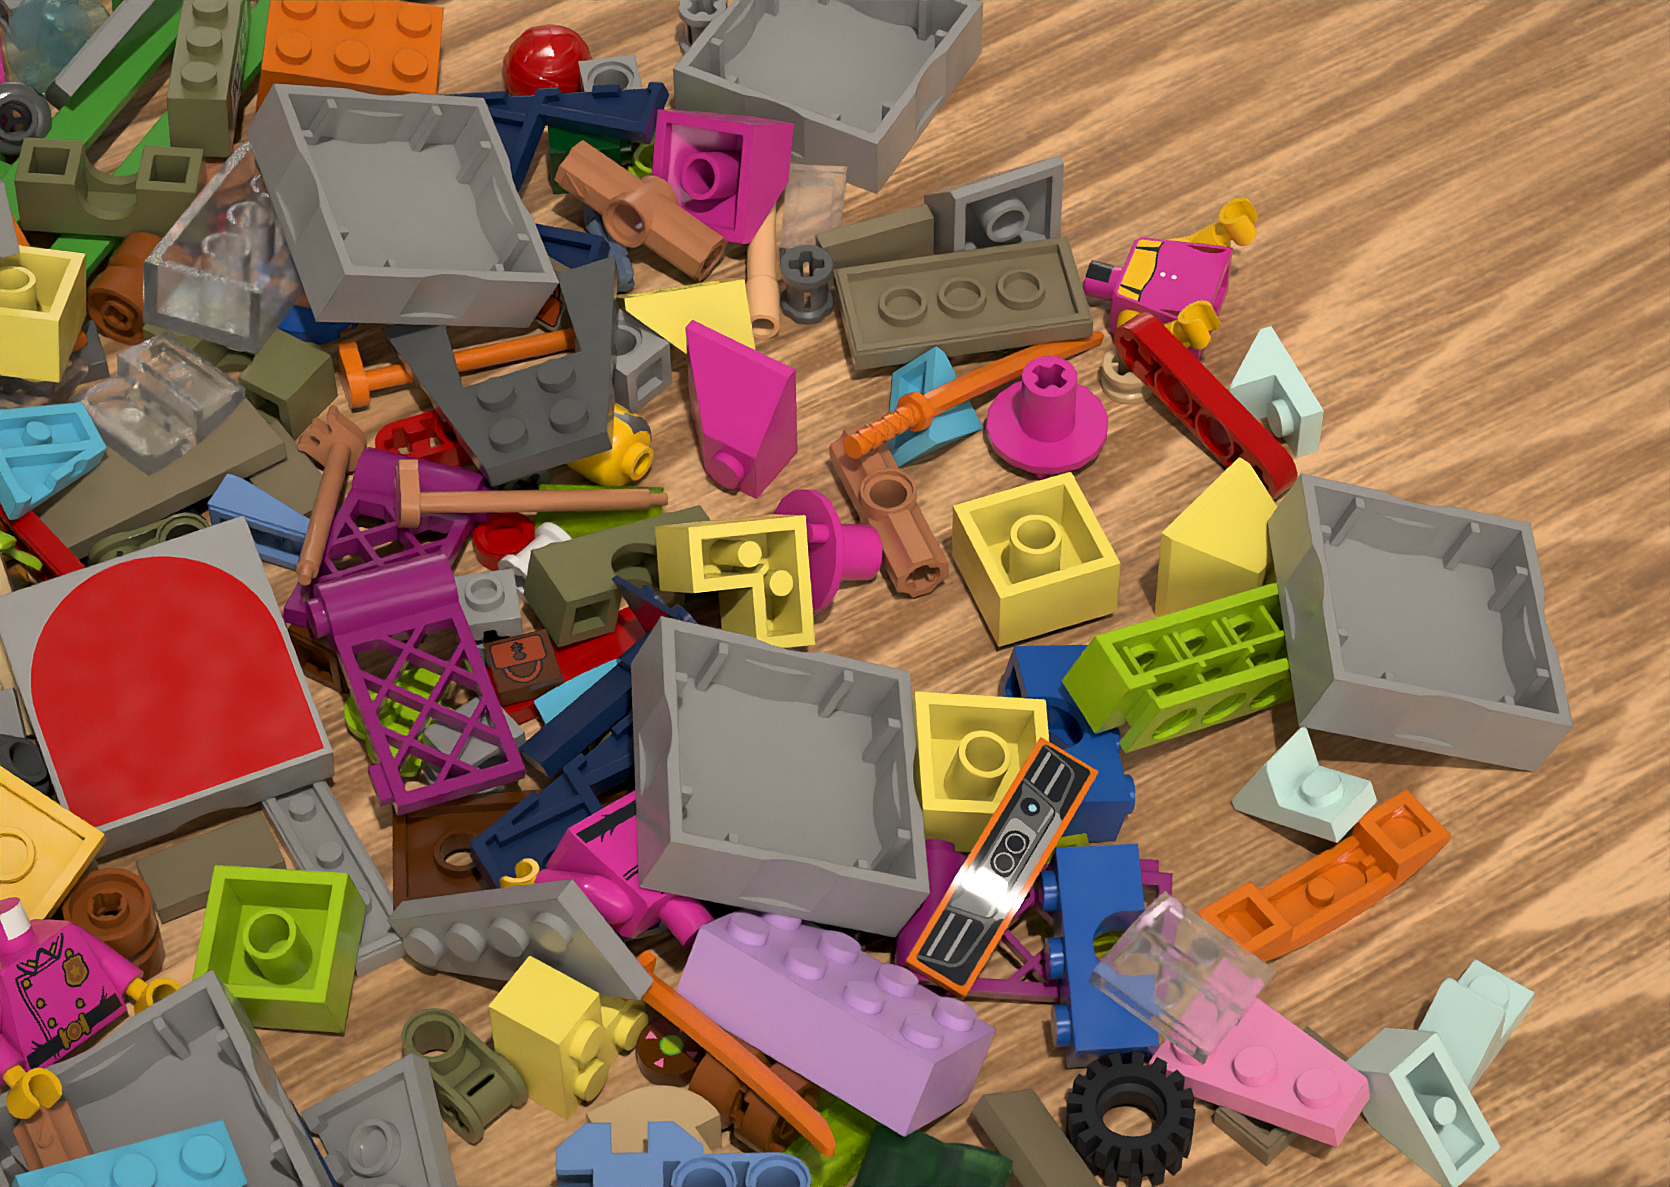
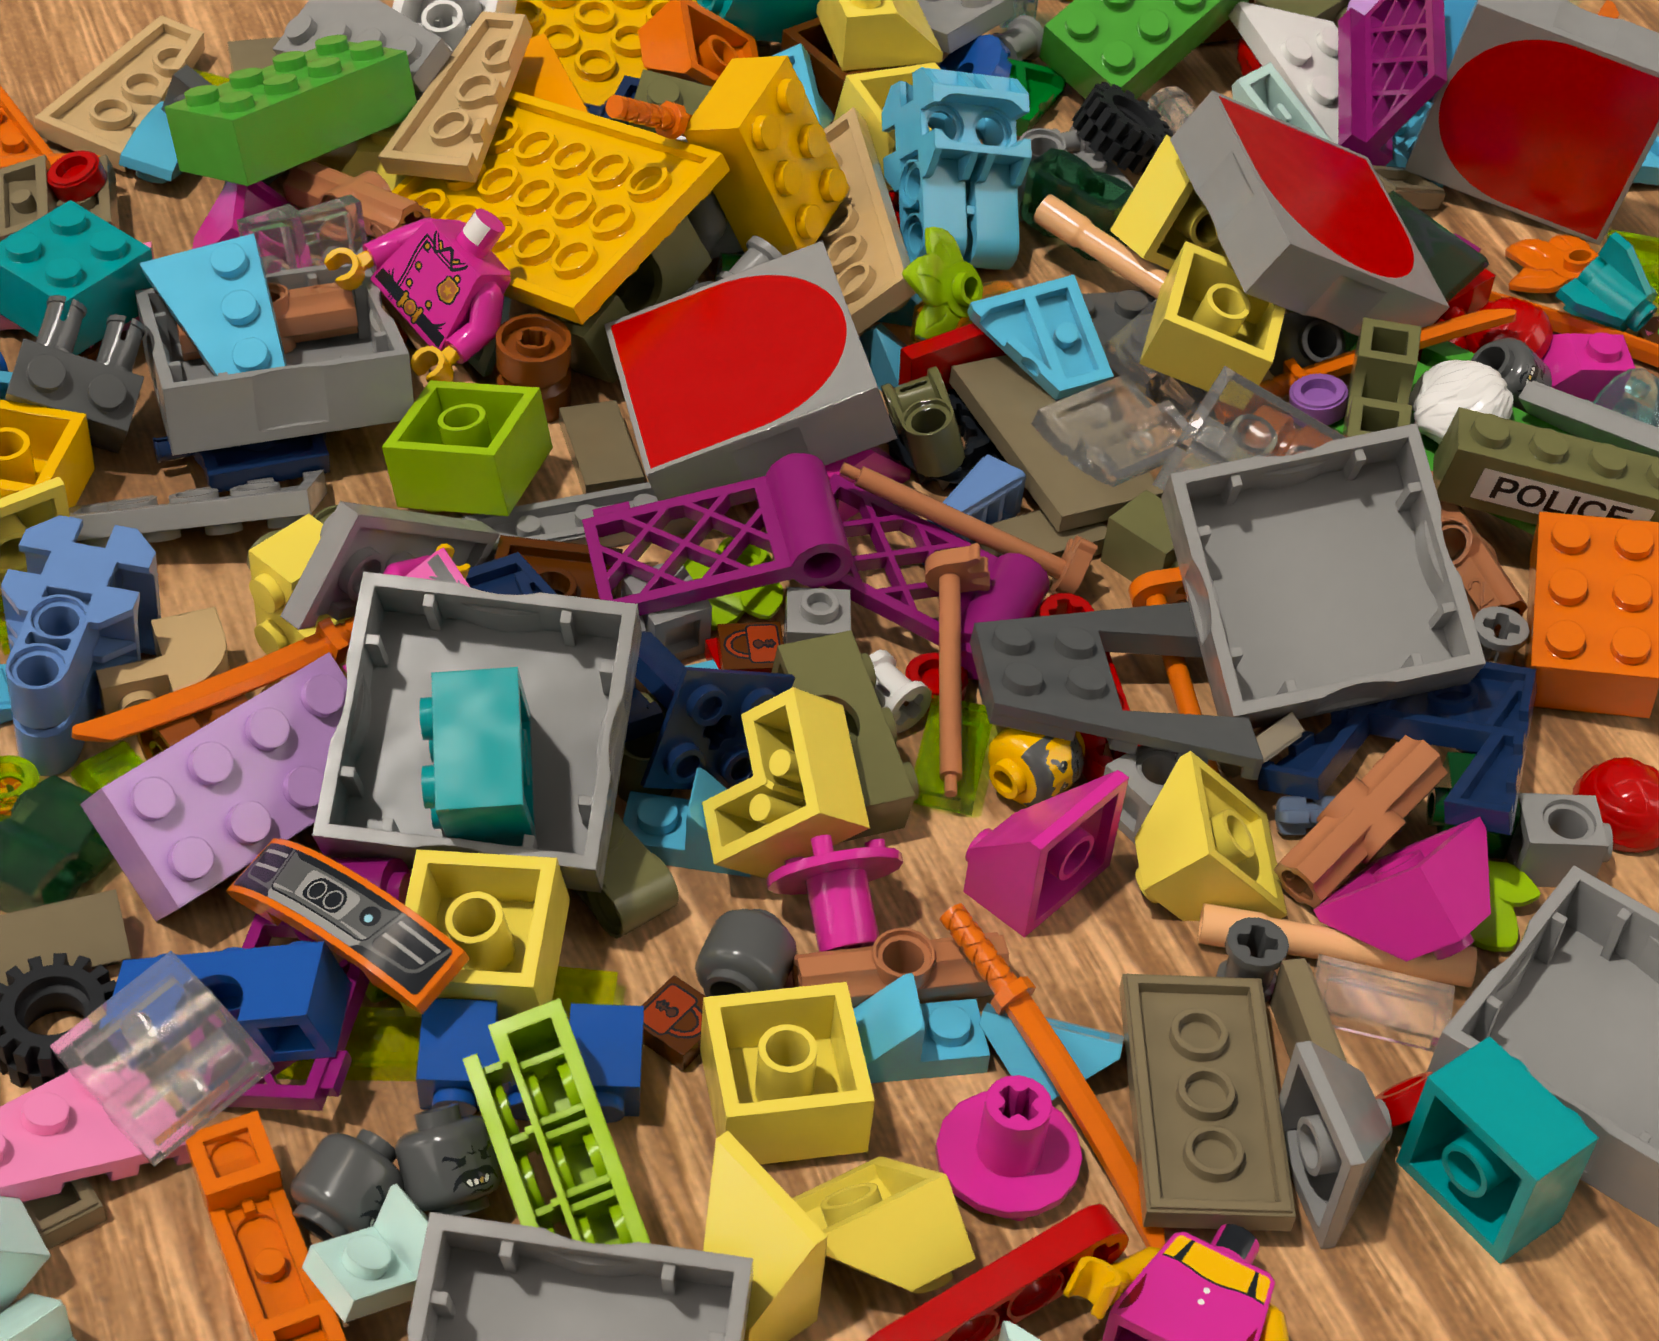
camera: 95 degrees right, 5 degrees down
none -> dark grey head [290,1129,405,1241]
none -> dark grey head [395,1103,502,1216]
none -> teal brick [419,667,536,846]
none -> tile [642,975,706,1071]
none -> dark grey head [695,909,798,997]
none -> light yellow slope [792,1156,976,1294]
none -> medium azure slope [853,973,990,1083]
none -> medium lavender tile [1289,373,1348,426]
none -> red tile [1375,1071,1433,1127]
none -> teal brick [1396,1036,1599,1264]
none -> white hair [1408,360,1513,444]

